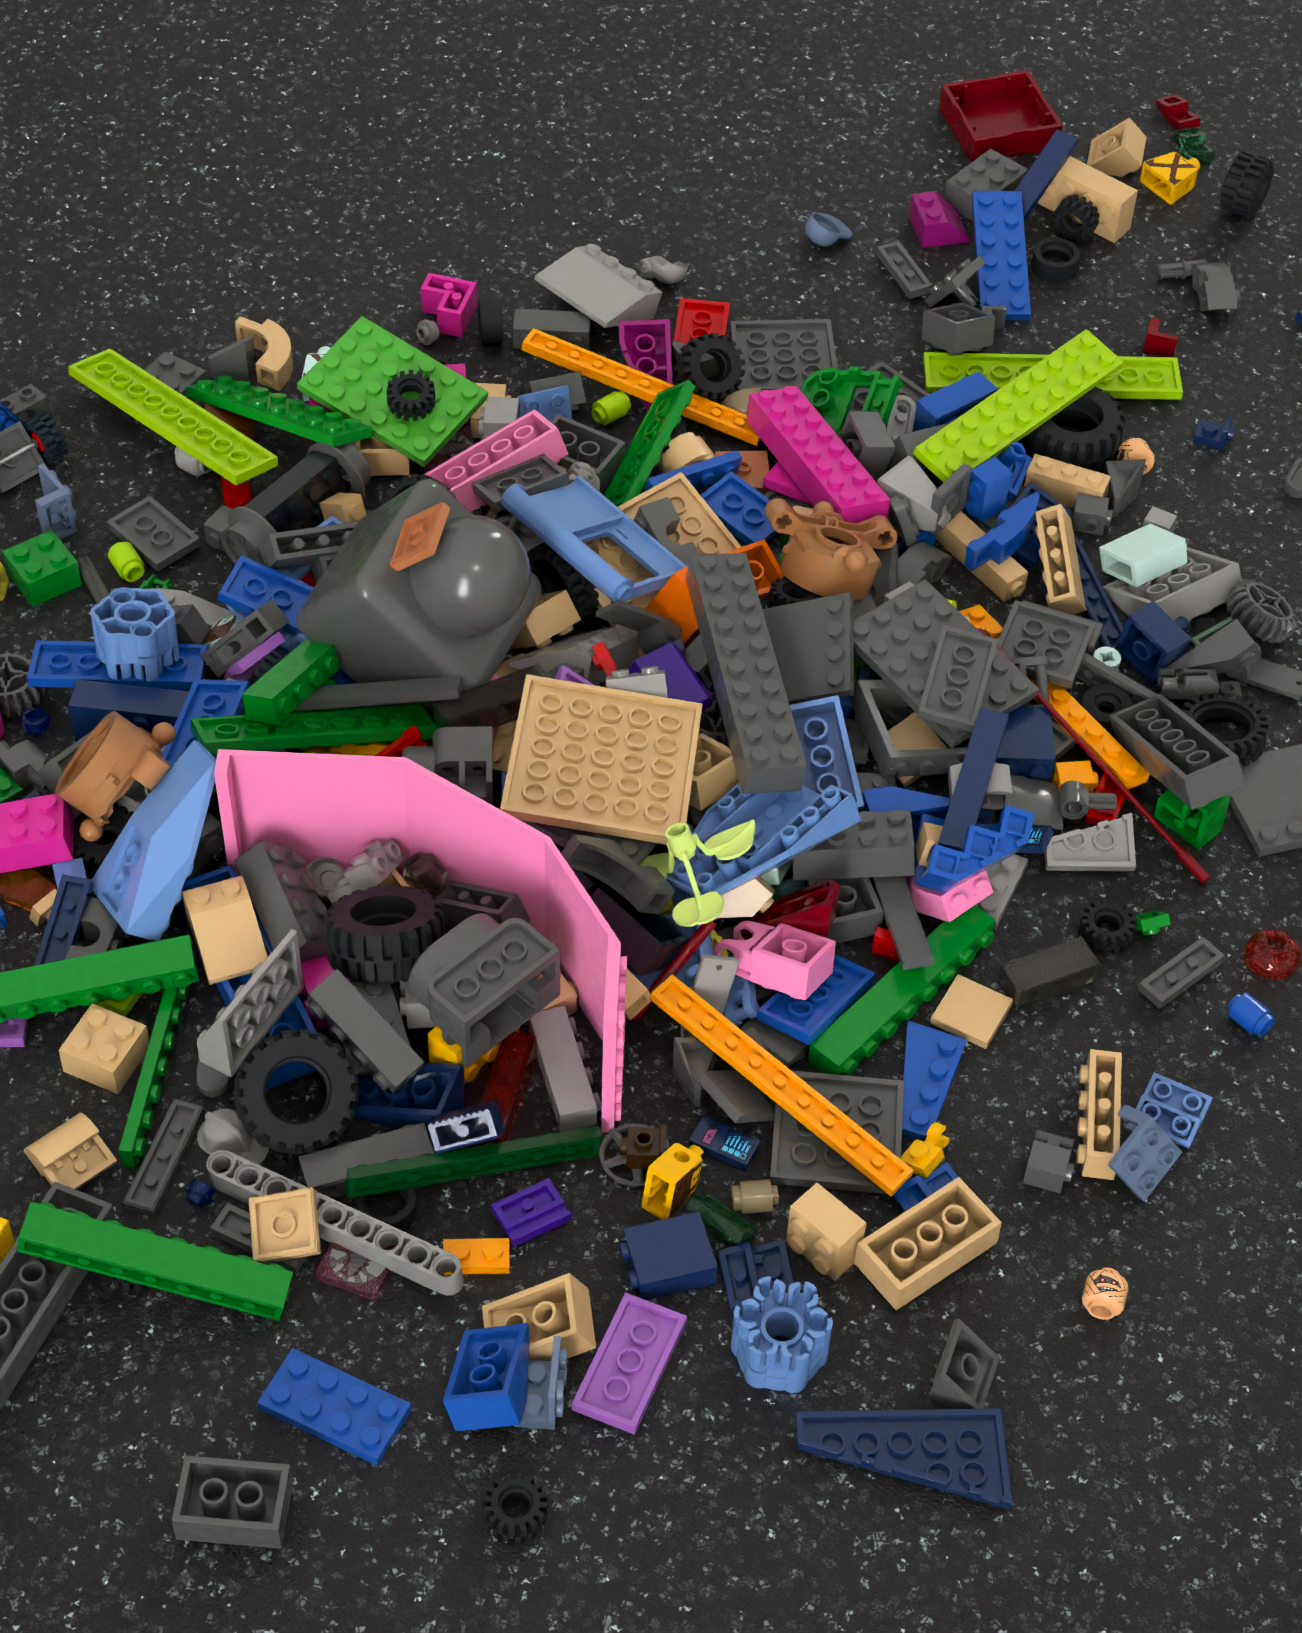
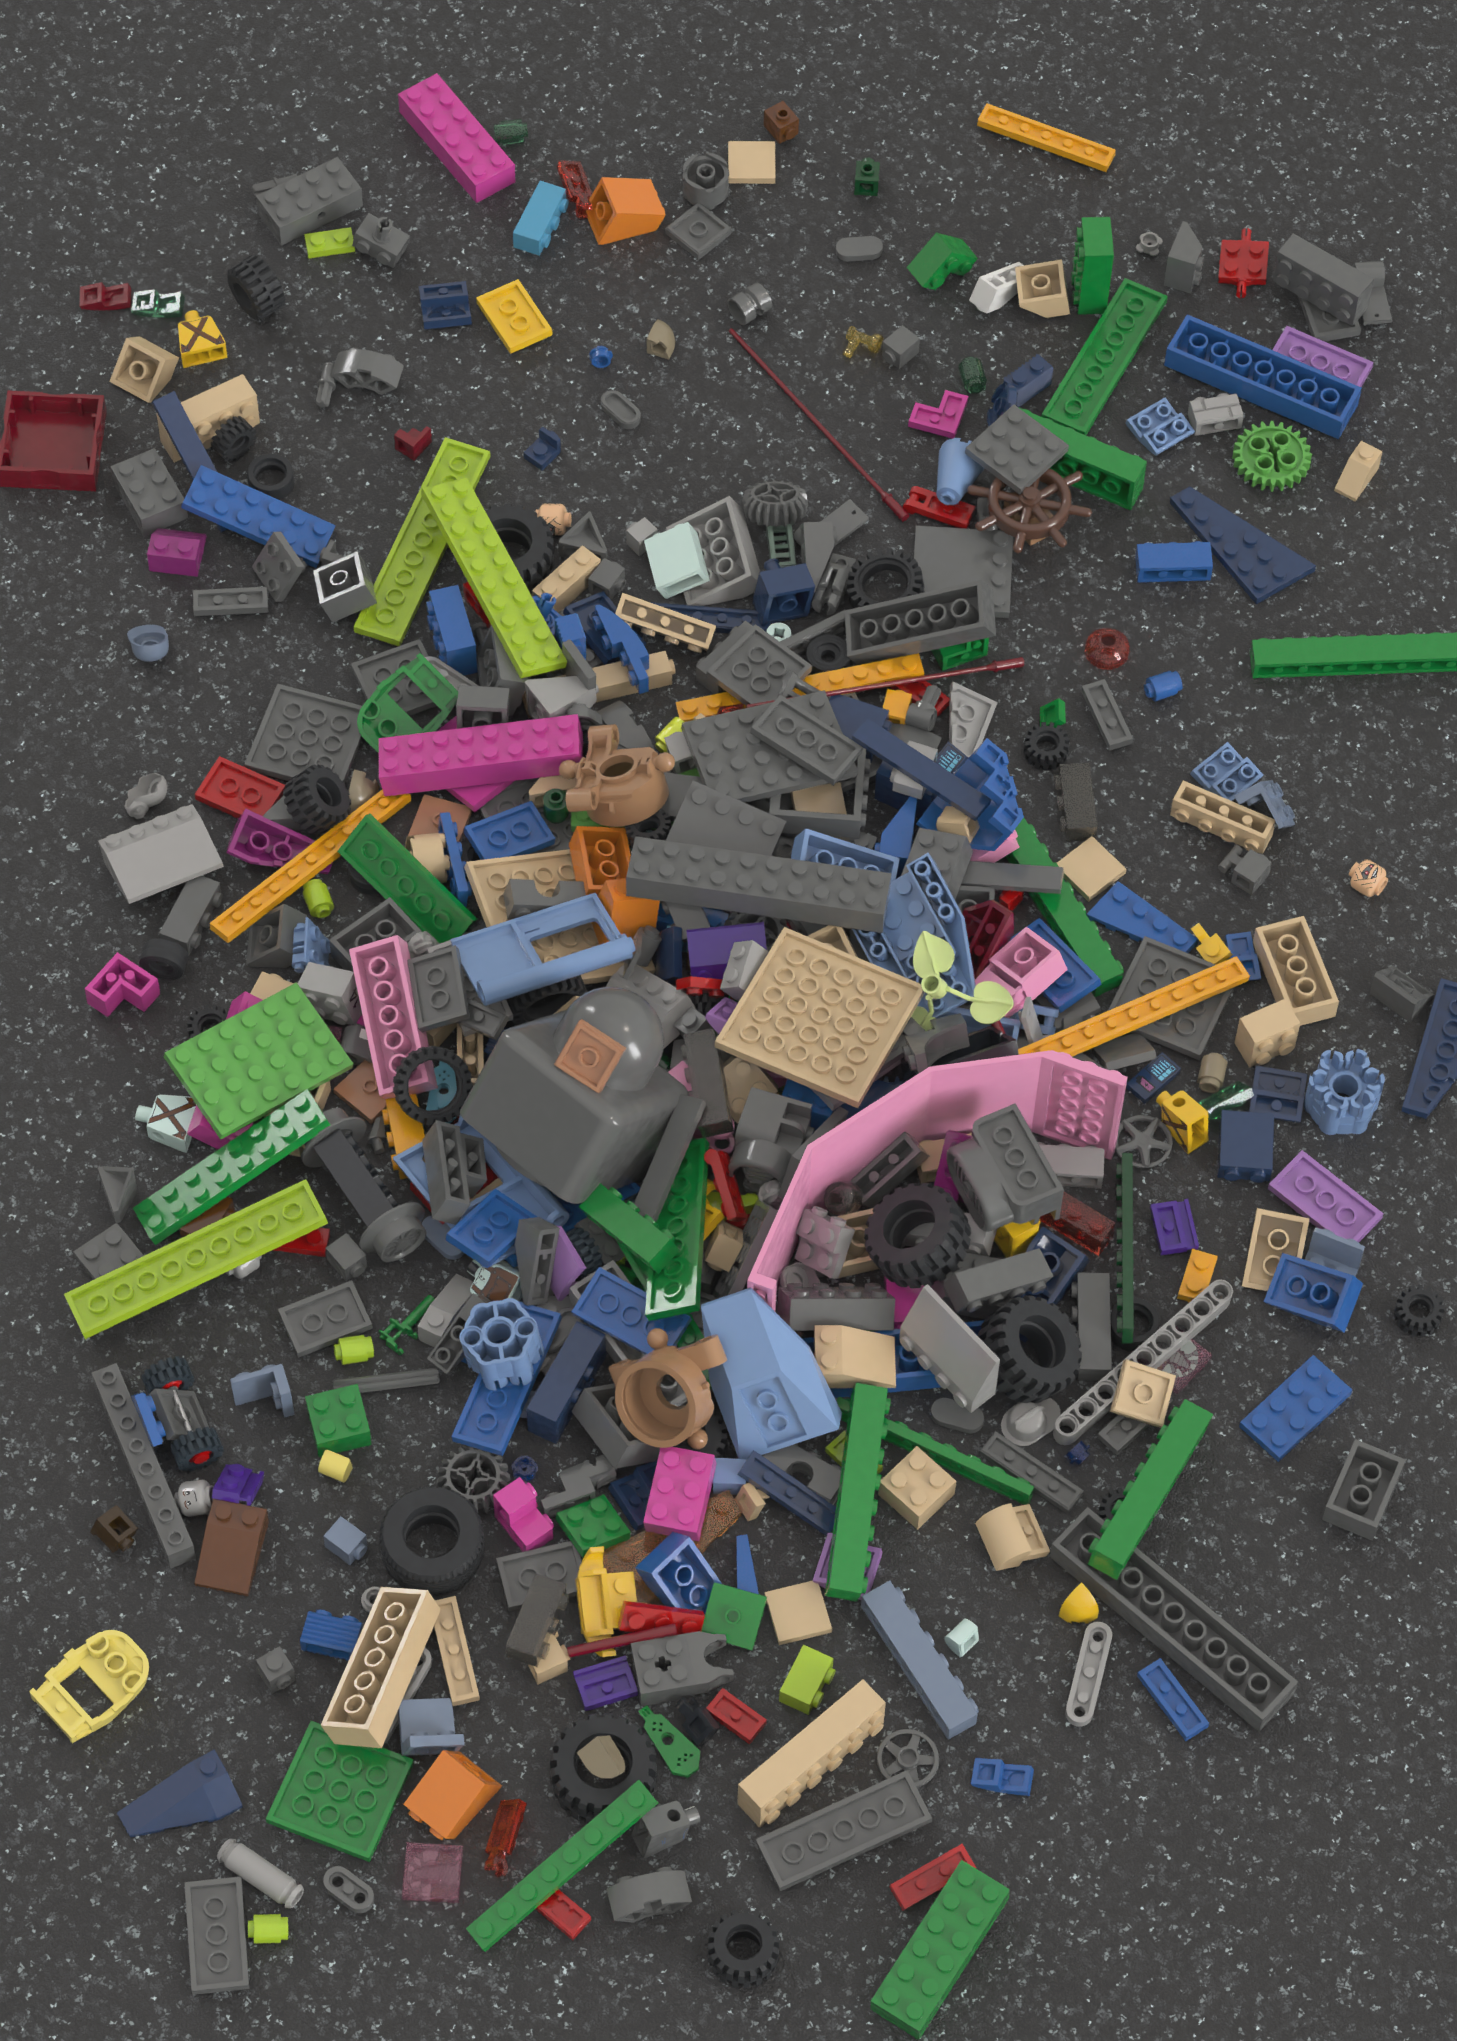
camera: 70 degrees left, 10 degrees up
tan arch [235,316,293,391] -> none
tan brick [320,492,367,523] -> none
black tyre [386,370,435,421] -> none
light grey plate [416,319,439,345] -> none
dark blue brick [428,1099,505,1153] -> none
dark brown brick [620,1125,667,1169] -> none

